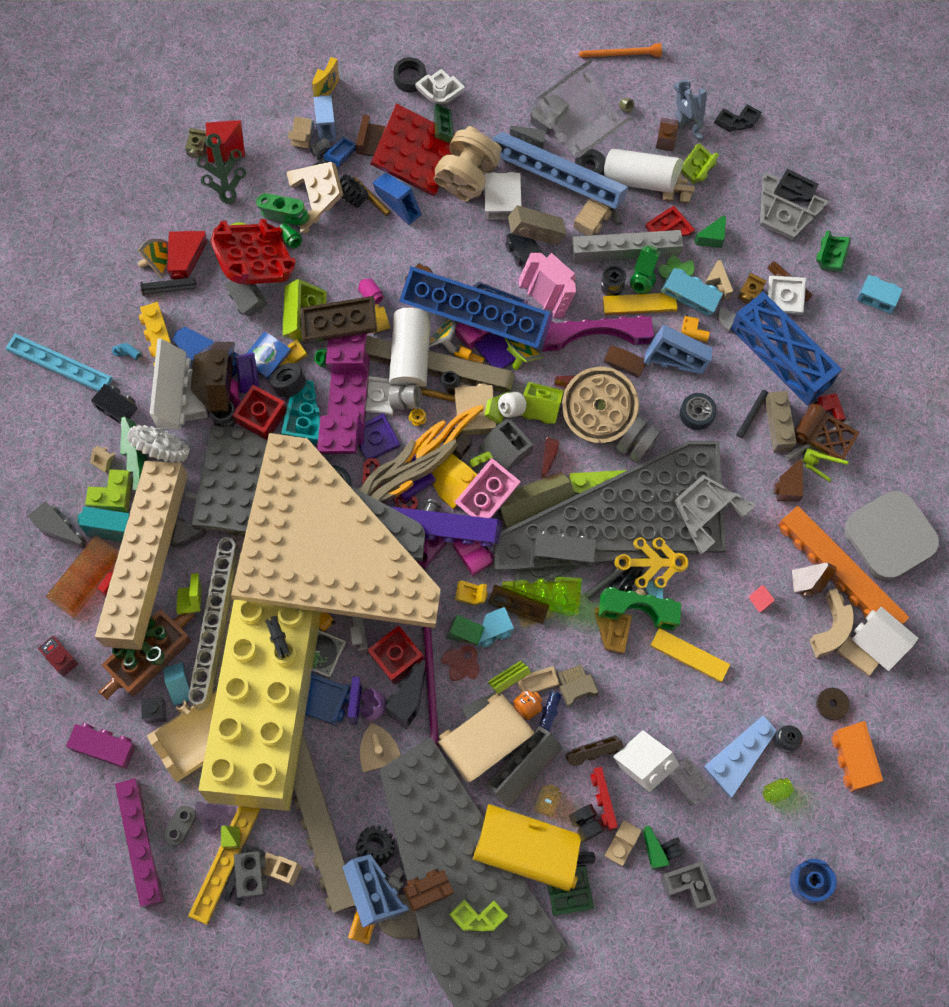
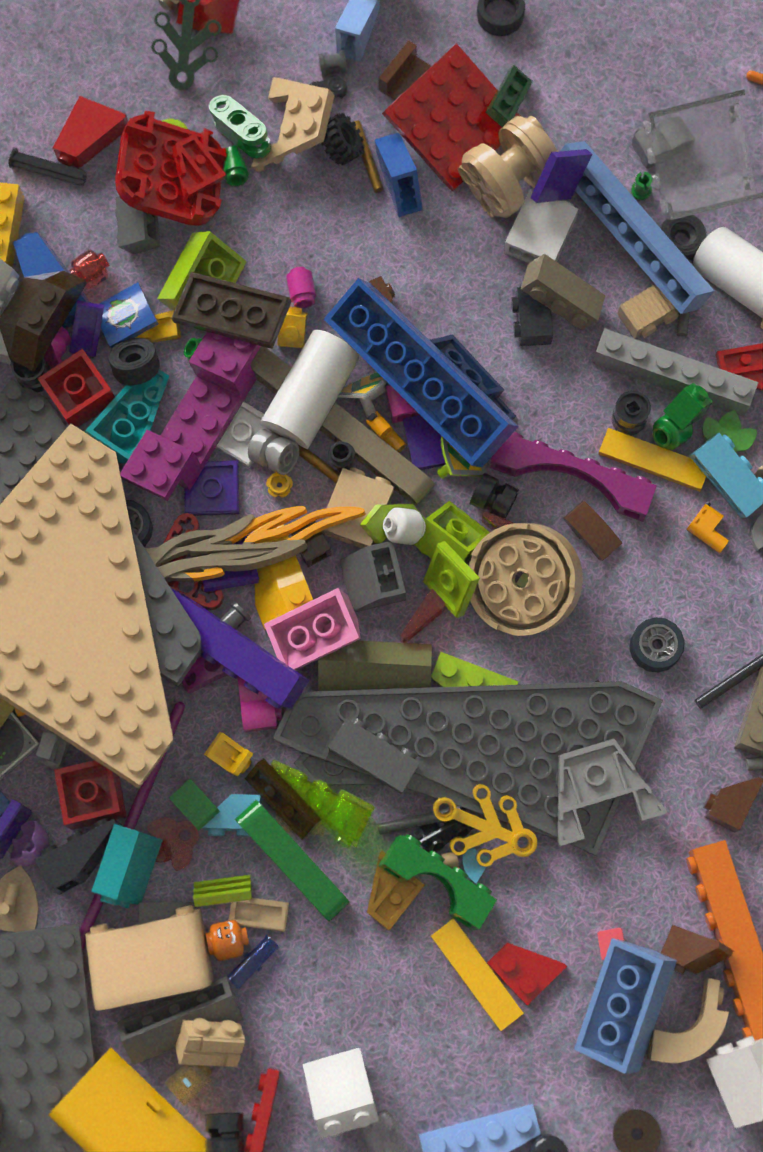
camera: 30 degrees right, 5 degrees up
shield [137,239,168,279] -> none
tan brick [288,117,315,148] -> none
blue tile [324,136,356,167] -> none
white brick [415,69,465,105] -> none
lime tile [468,451,493,469] -> none
dark grey slope [510,126,545,149] -> none
bright pink slope [519,253,576,318] -> none
dark tan piece [558,664,599,708] -> none
dark brown hinge [565,735,624,766] -> none
flat silver wheel [616,414,662,464] -> none
medium blue wedge [644,324,712,374] -> none
tan tile [837,636,879,677] -> none
none -> clear red head [69,249,110,289]
none -> teal brick [91,824,163,908]
none -> red wing [172,134,226,200]
none -> tan brick [175,1018,245,1067]
none -> green beam [235,800,350,922]
none -> lime tile [423,541,480,618]
none -> black wheel [469,473,519,521]
none -> red wing [487,942,567,1006]
none -> dark purple tile [531,149,593,203]
none -> medium blue slope [574,938,677,1074]
none -> green pin [631,172,652,200]

